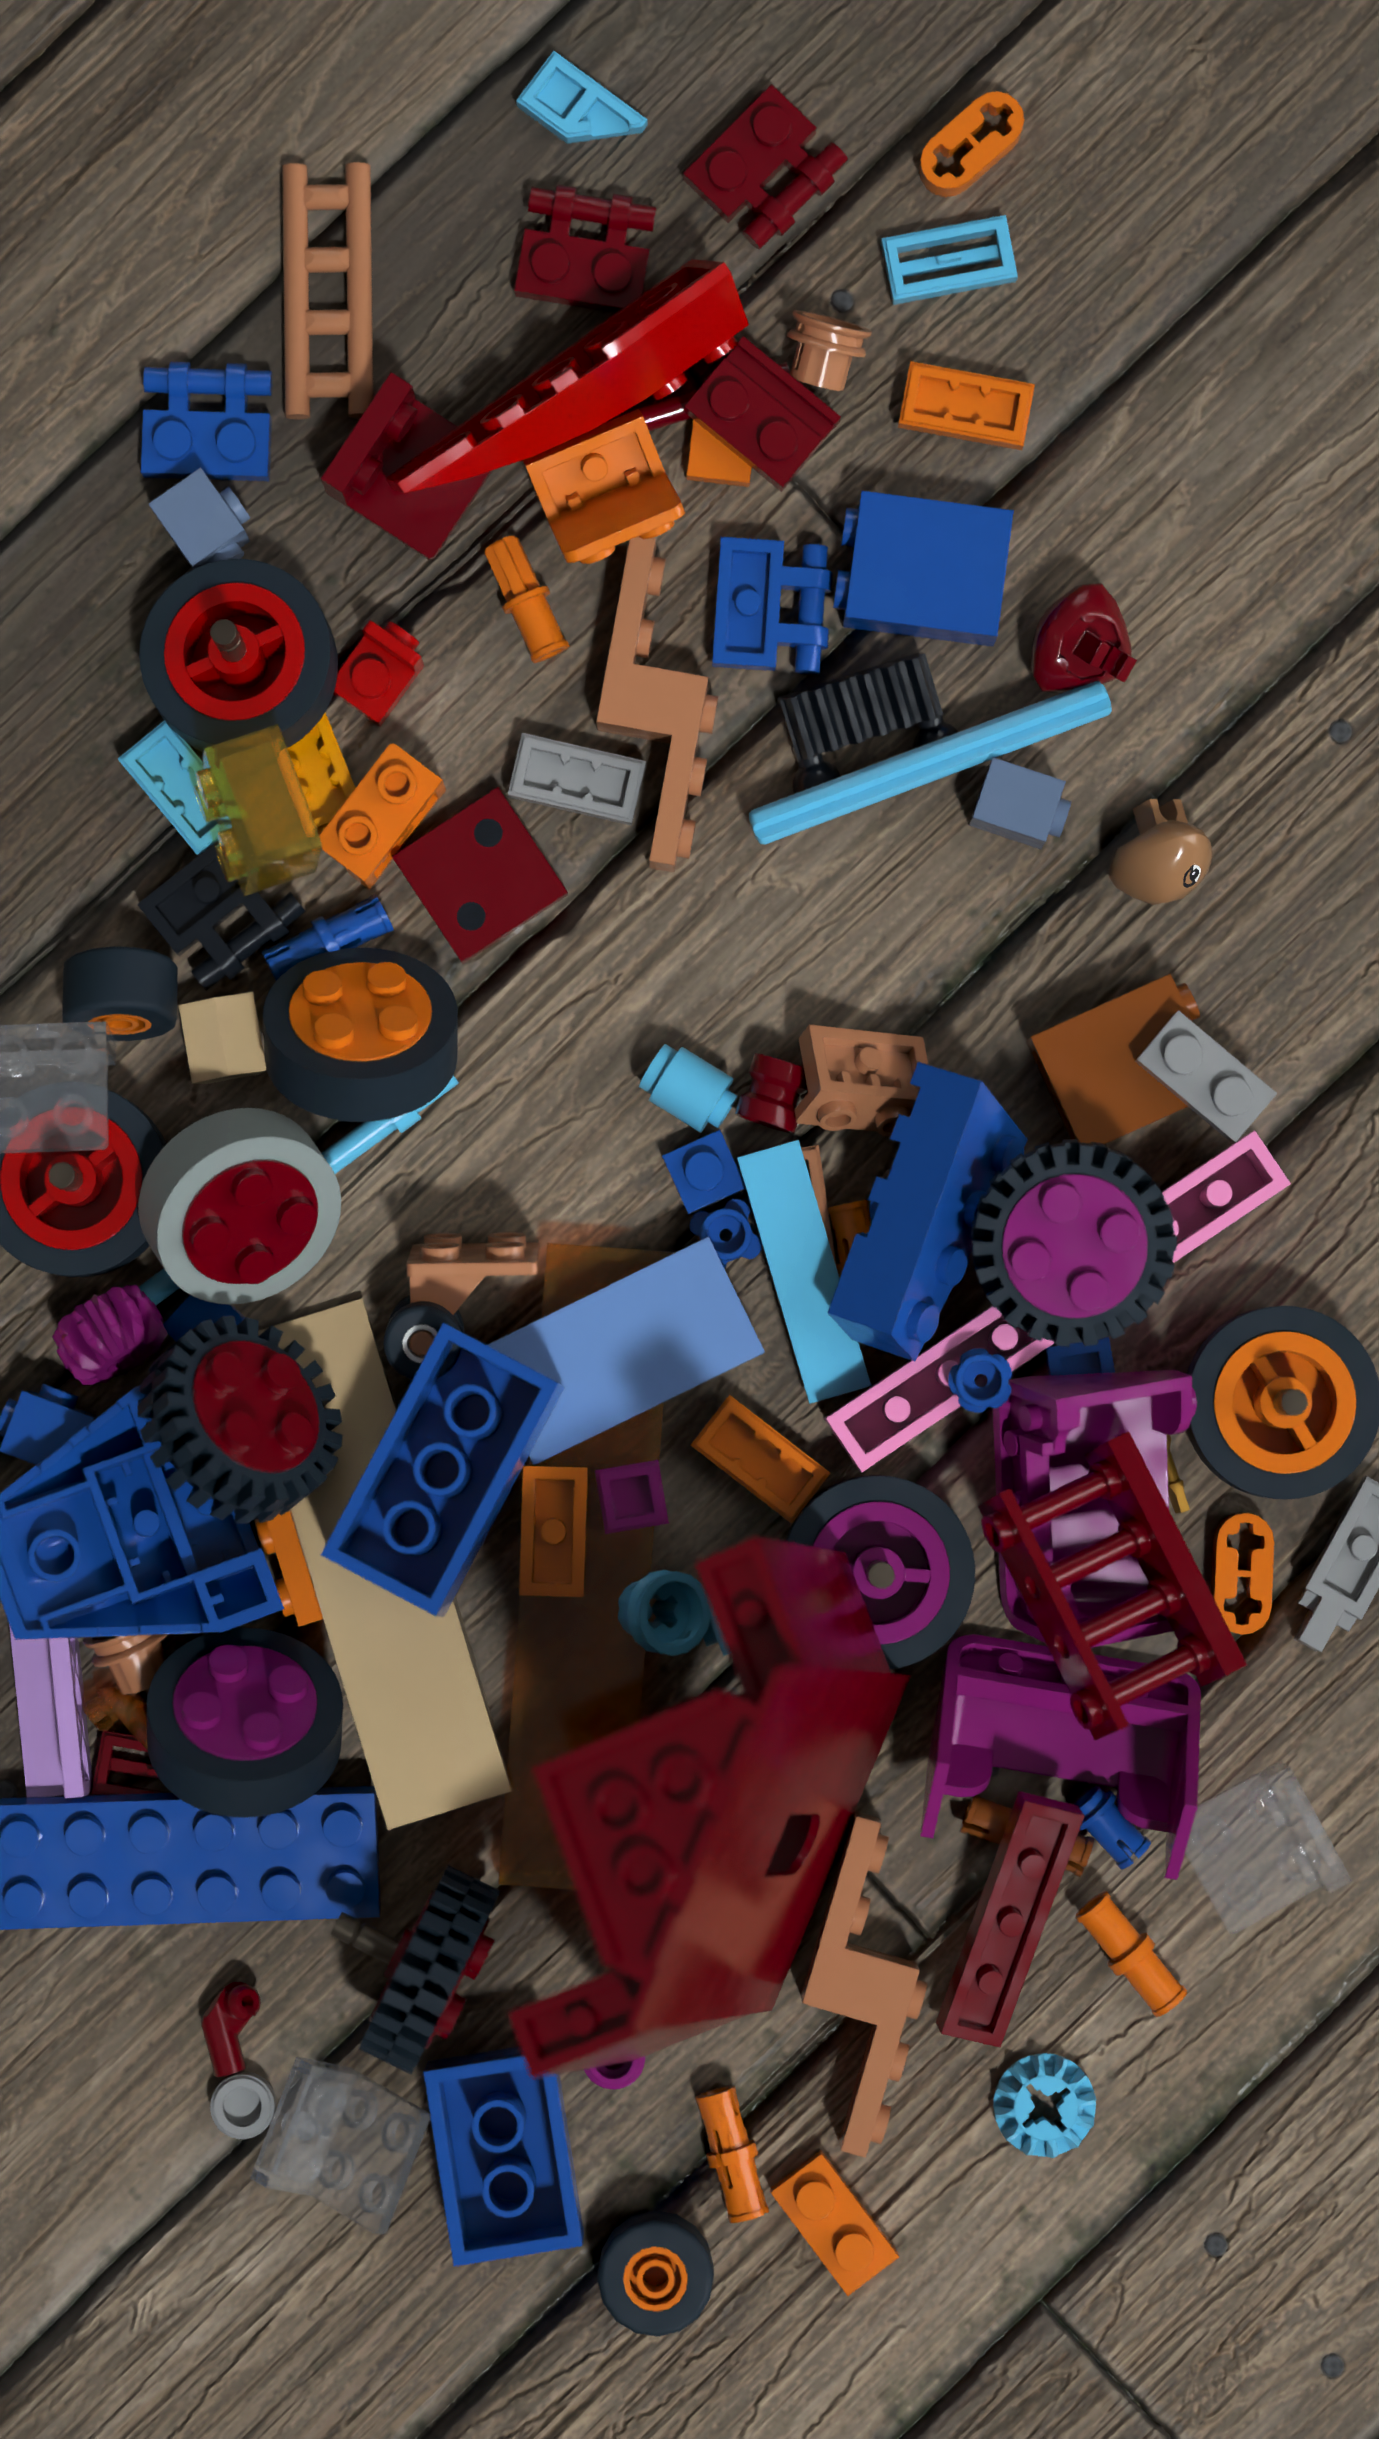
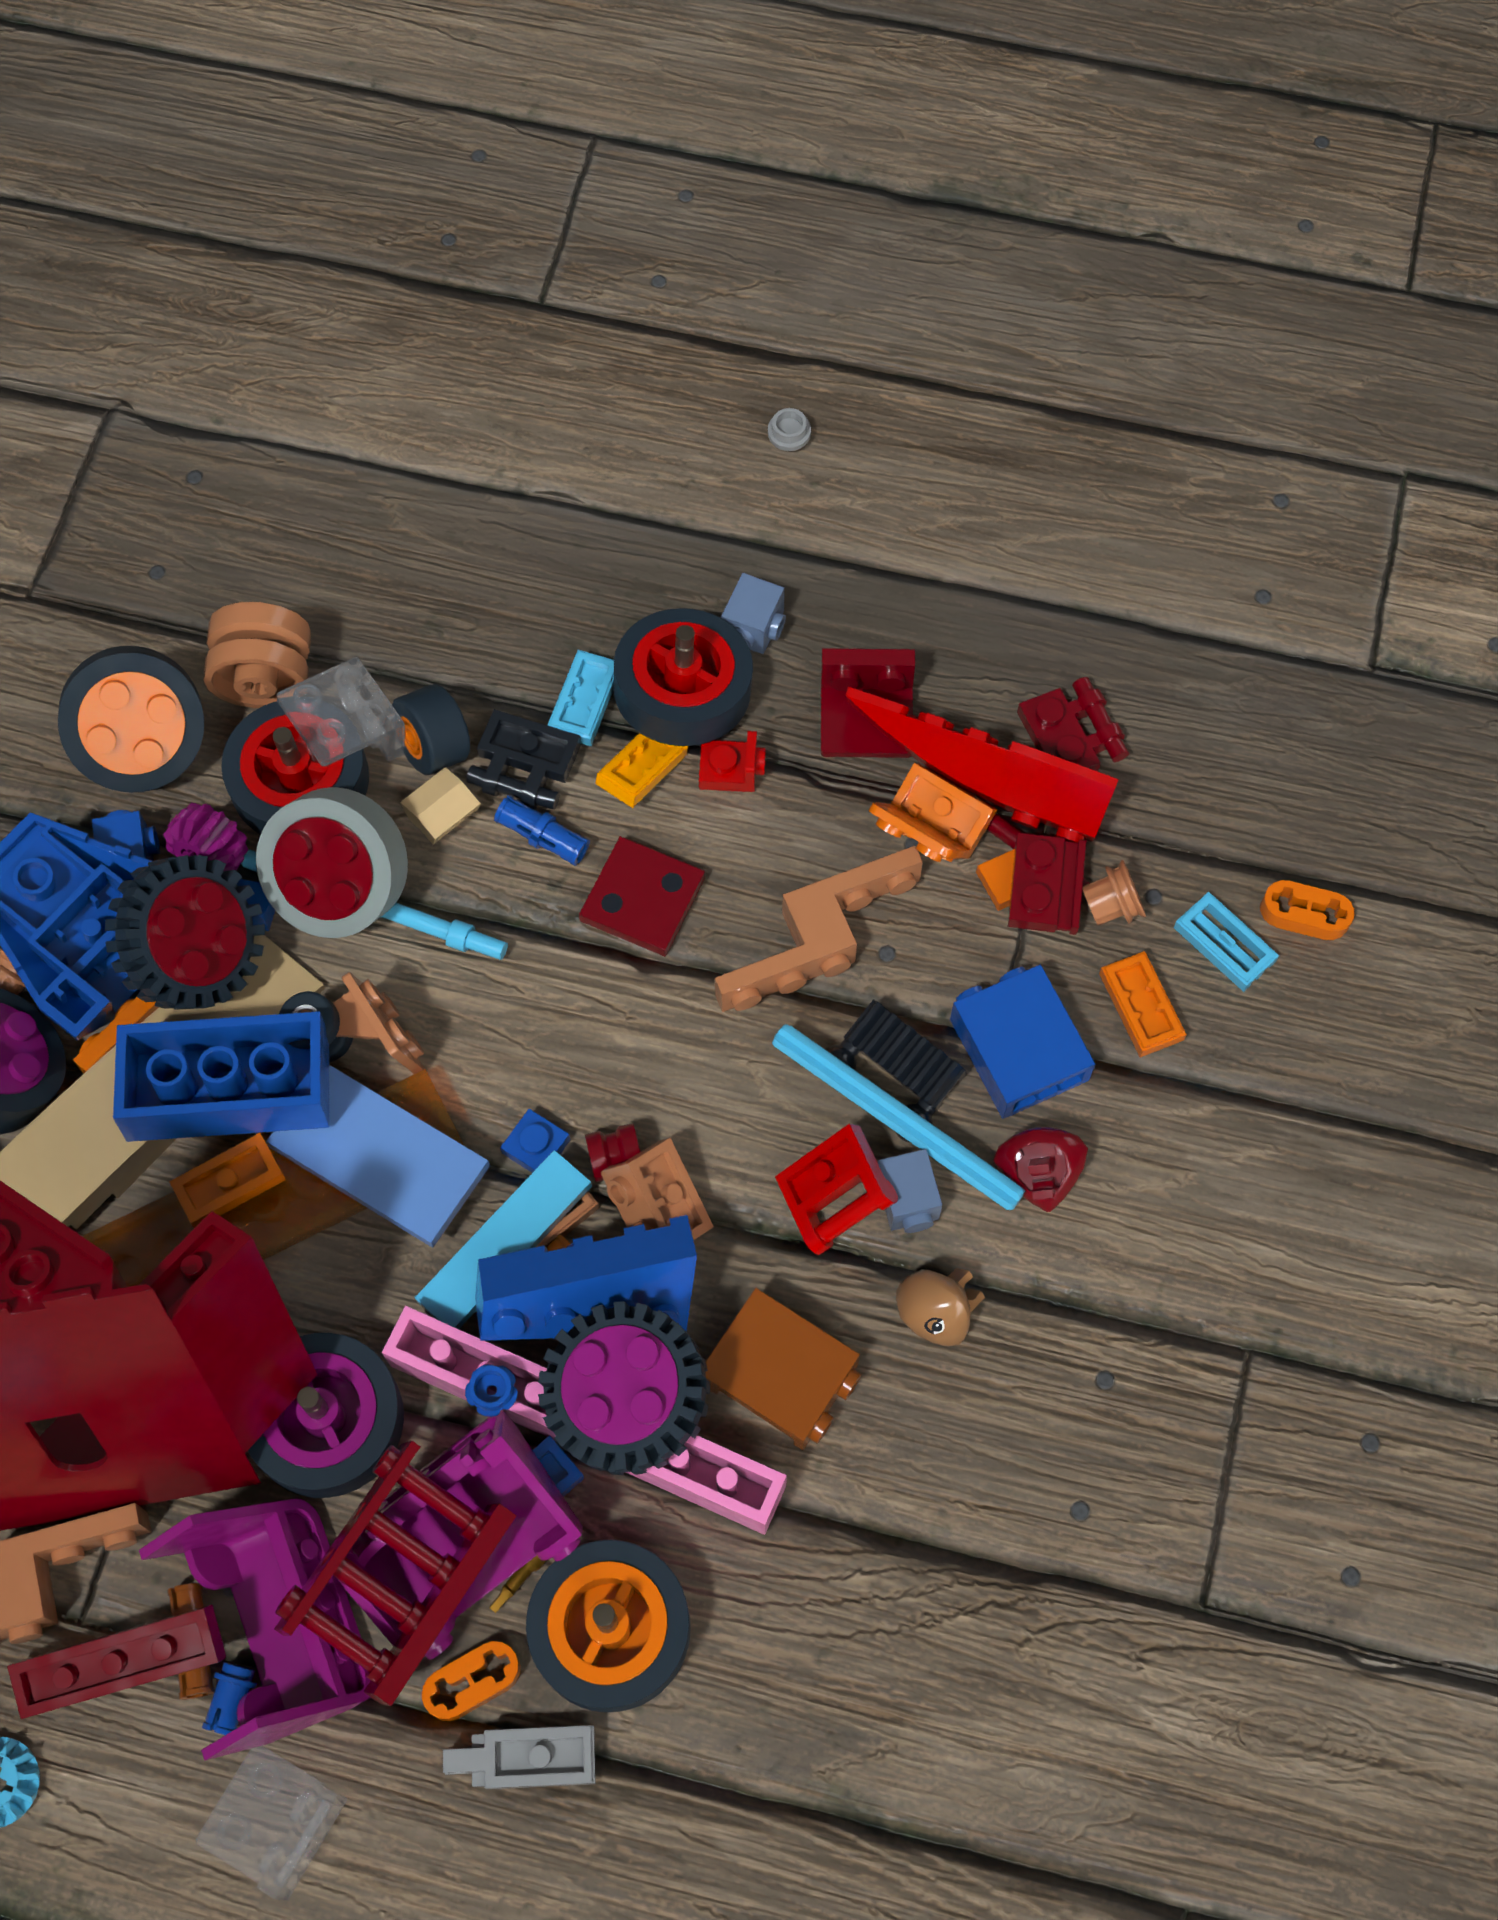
camera: 60 degrees right, 20 degrees down
blue plate [141,361,273,481] -> none
clear yellow piece [194,724,322,896] -> none
black wheel [263,948,458,1122] -> none
nougat bar [282,162,373,420] -> none
orange bracket [316,744,446,890] -> none
orange axle [485,535,570,663] -> none
light grey plate [508,733,646,826] -> none
medium azure tile [516,51,648,144] -> none
magenta tile [595,1460,669,1534] -> none
medium azure brick [639,1044,738,1133] -> none
dark red plate [683,84,848,250] -> none
blue plate [690,1199,762,1268] -> none
orange plate [691,1395,830,1523] -> none
blue plate [712,537,833,674] -> none
orange pin [1075,1891,1187,2017] -> none
light grey plate [1135,1010,1277,1144] -> none
none -> red plate [775,1123,898,1255]

